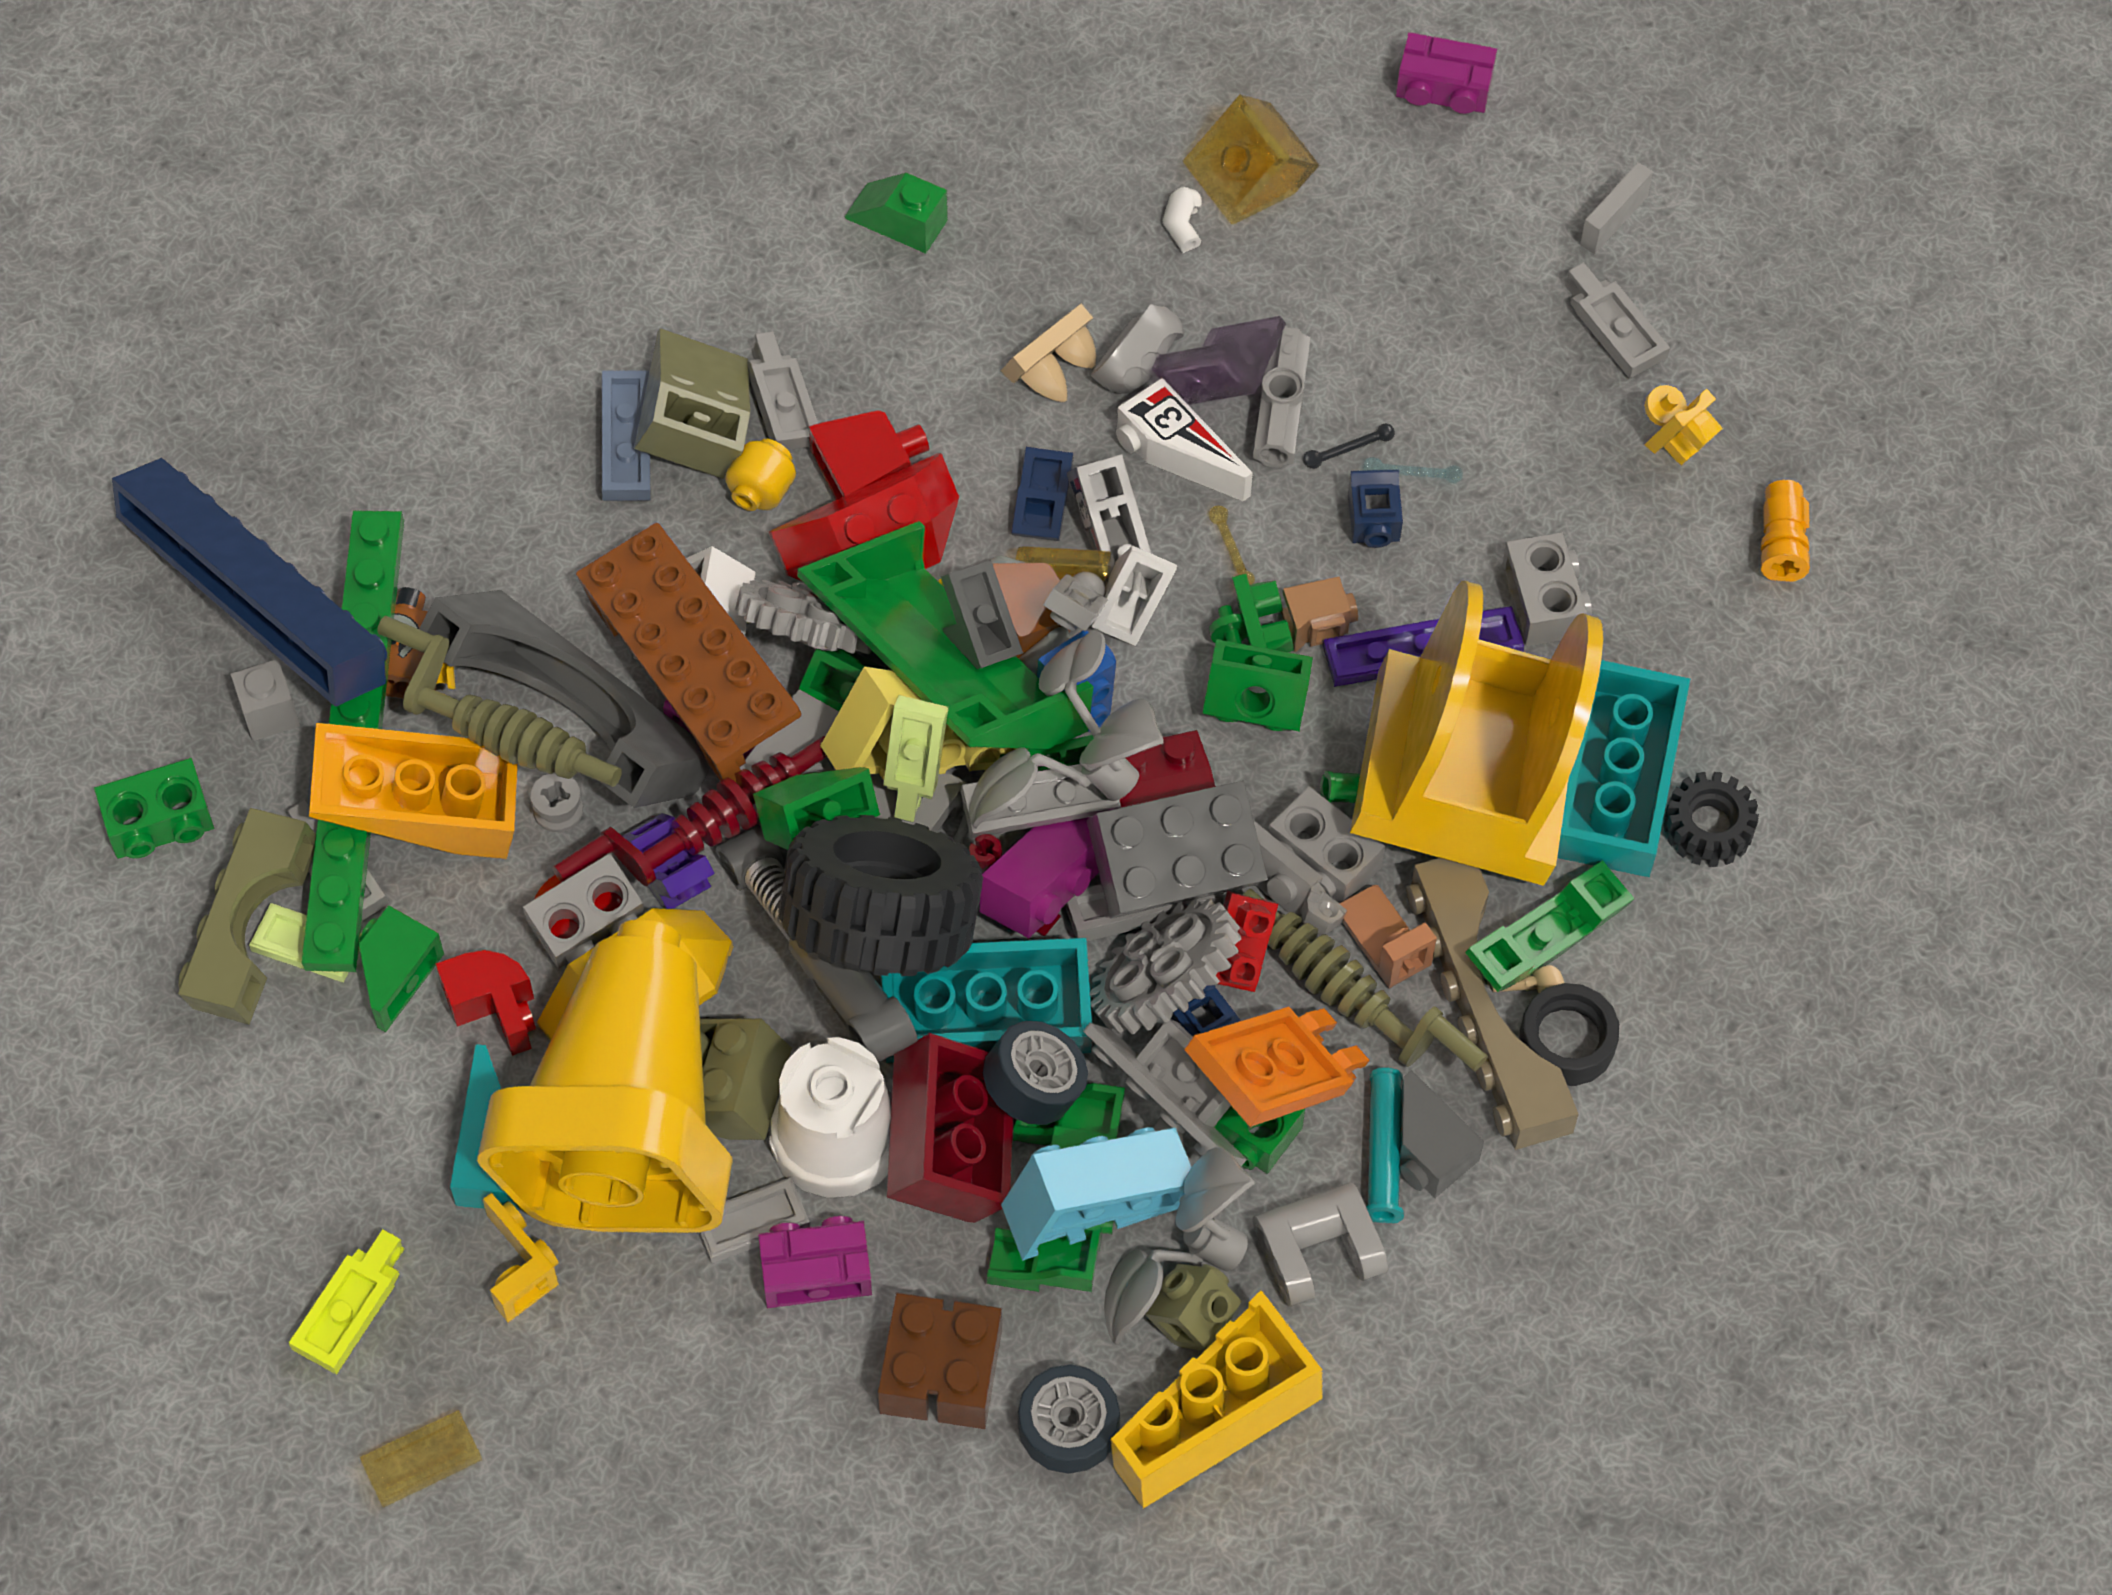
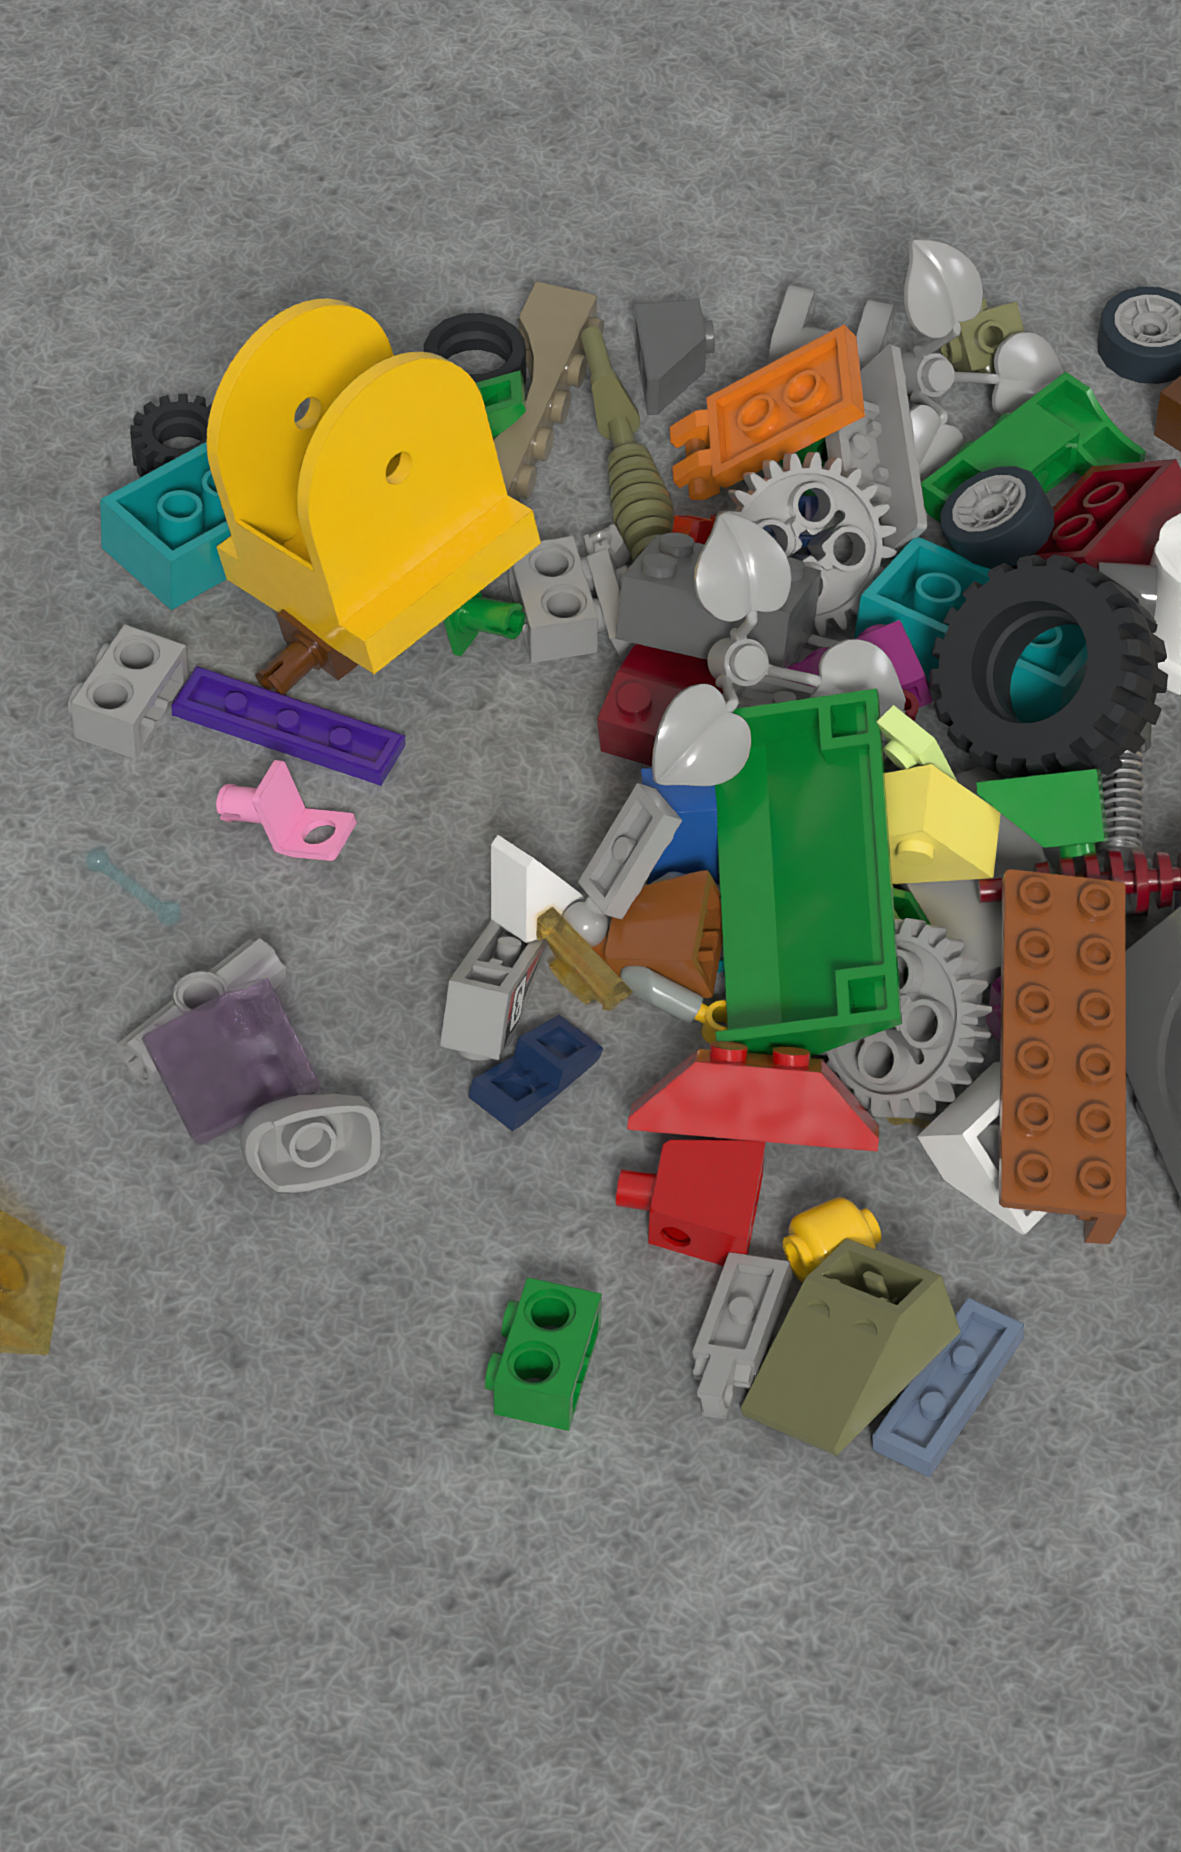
camera: 145 degrees left, 10 degrees down
green slope [845,172,948,254] -> none
dark grey slope [941,560,1023,669] -> none
tan tile [1001,304,1096,402] -> none
medium azure wedge [1001,1128,1192,1260] -> none
yellow wedge [1111,1290,1322,1509] -> none
white slope [1116,378,1253,501] -> none
white arm [1162,187,1202,253] -> none
green brick [1202,639,1313,732] -> none
clear yellow hinge [1209,505,1255,585] -> none
green hips [1209,574,1294,652] -> none
medium nougat window [1281,576,1358,652] -> none
black hinge [1303,423,1395,469] -> none
nougat bracket [1339,885,1437,988] -> none
dark blue window [1348,469,1403,548] -> none
teal pin [1366,1067,1404,1223] -> none
none -> bright pink bracket [216,760,357,861]
none -> green brick [485,1277,602,1431]

